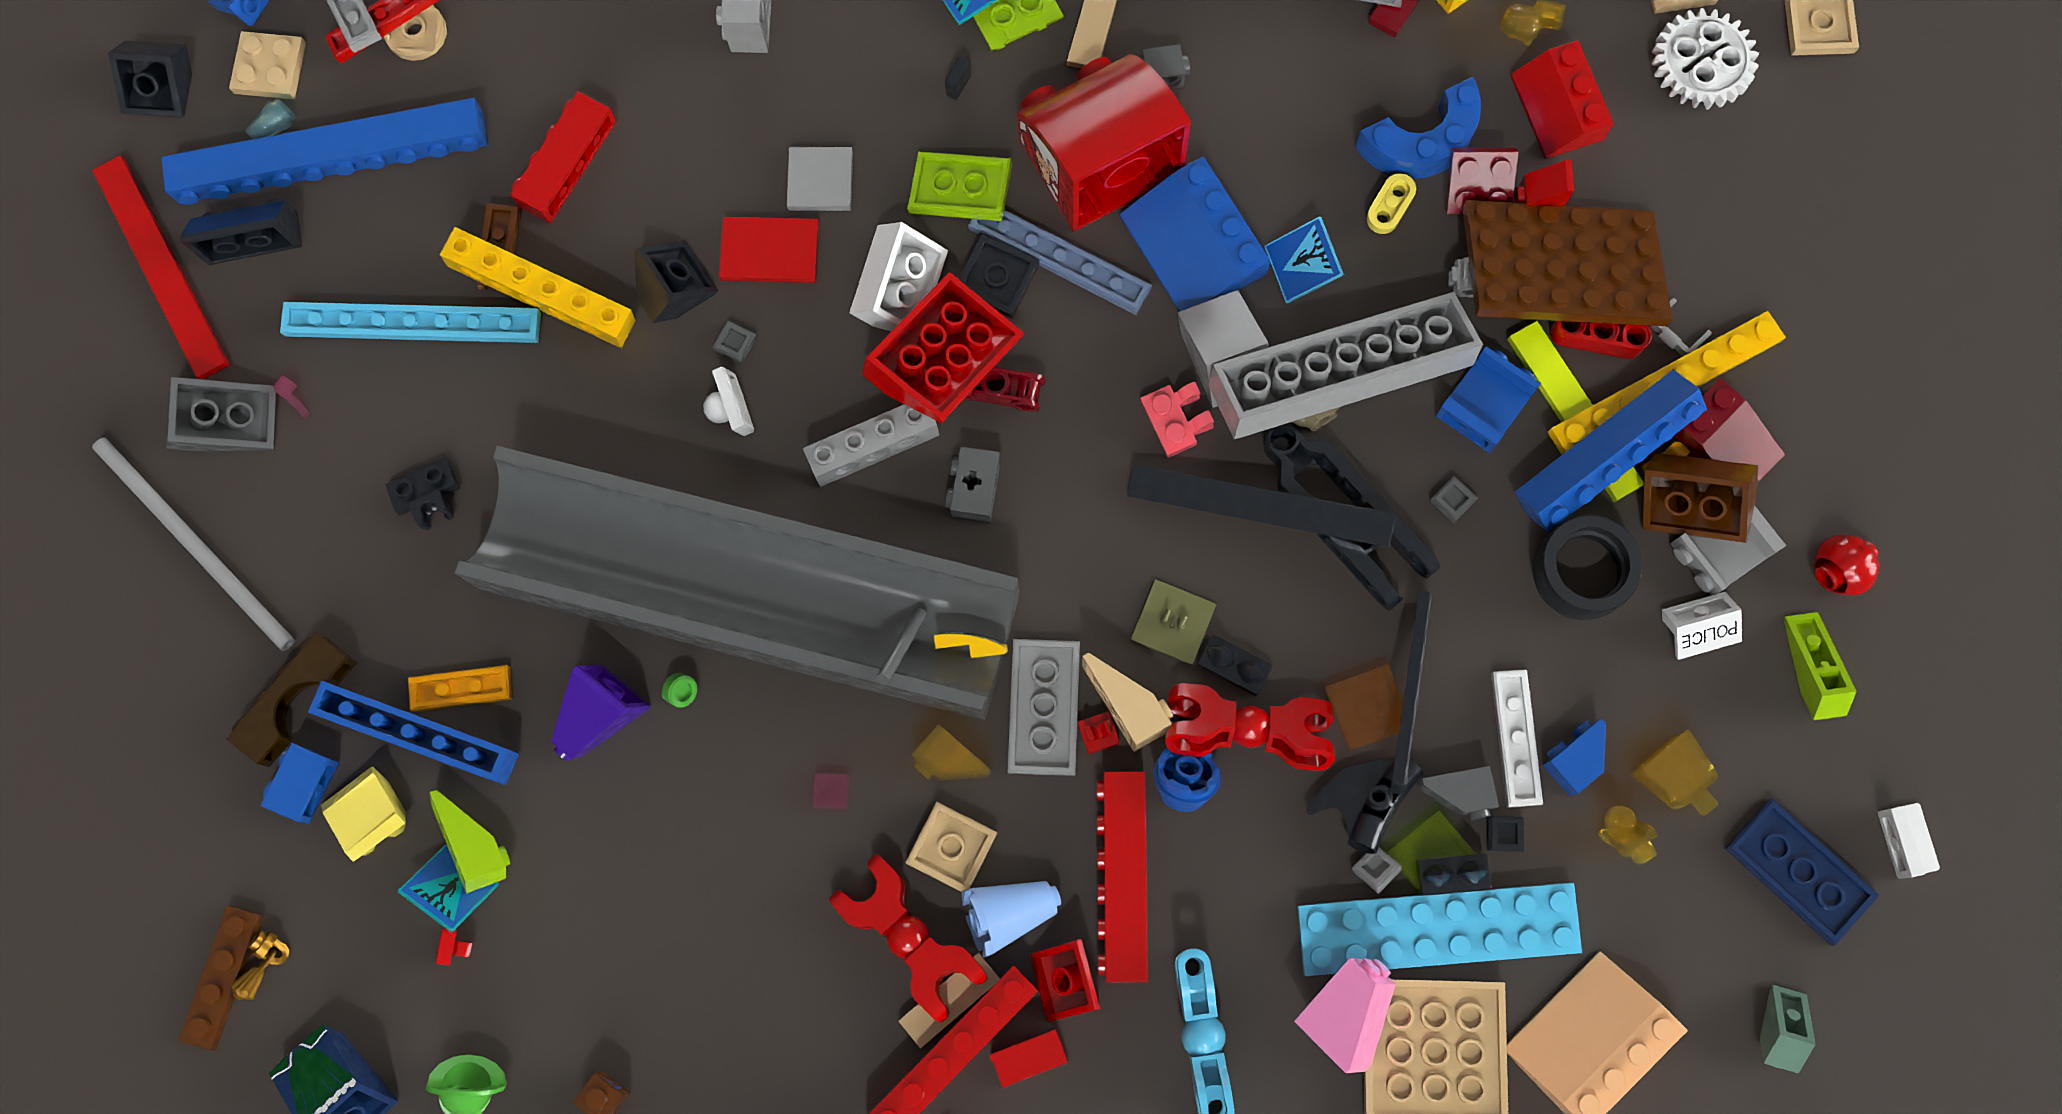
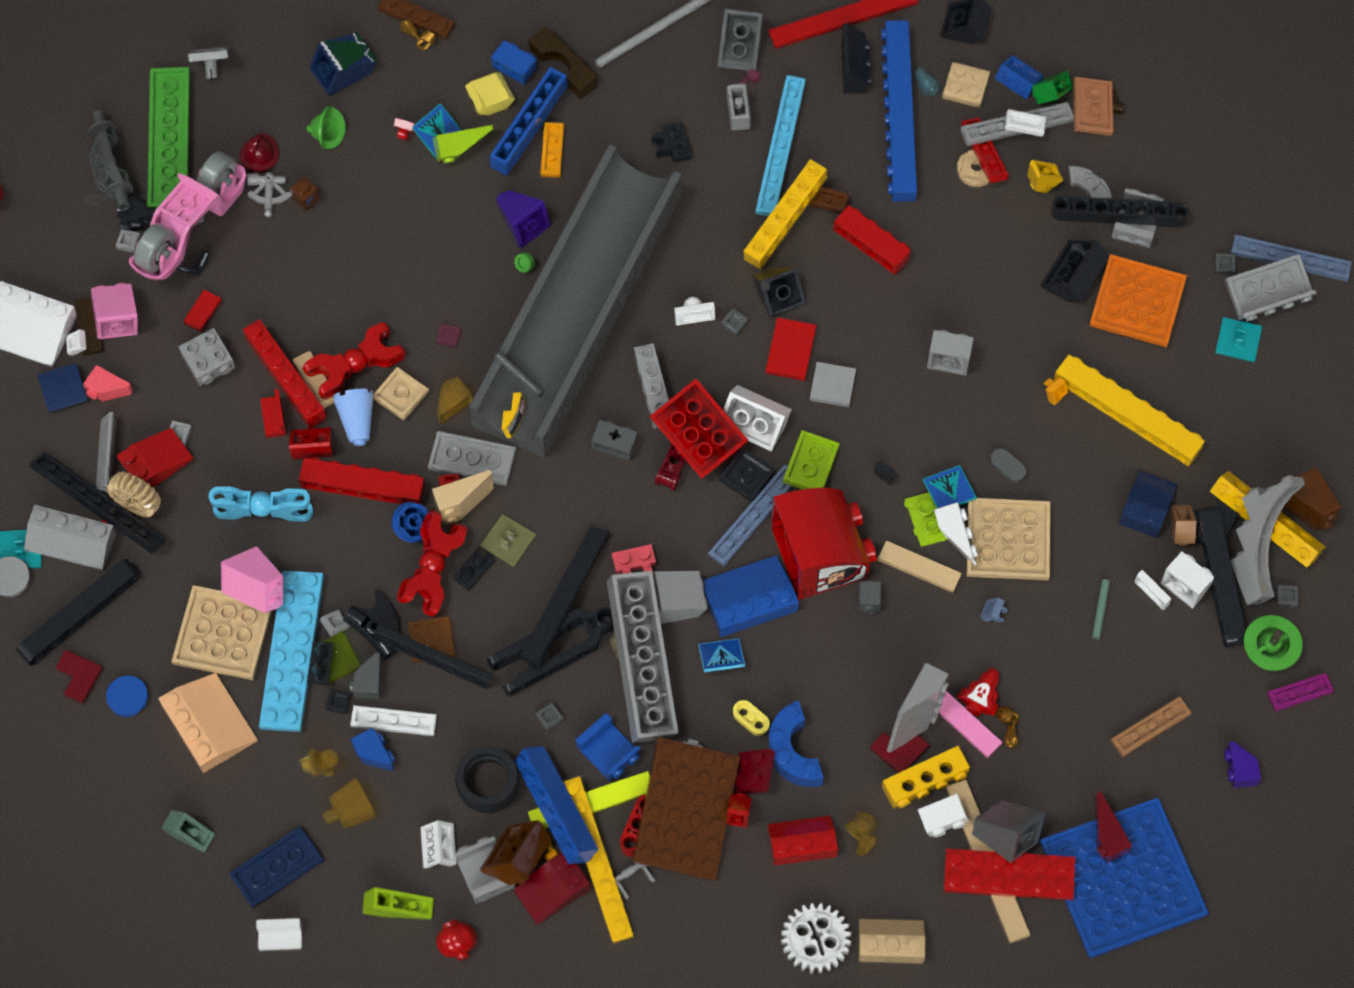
camera: 95 degrees right, 10 degrees down
none -> light grey brick [727,84,751,131]

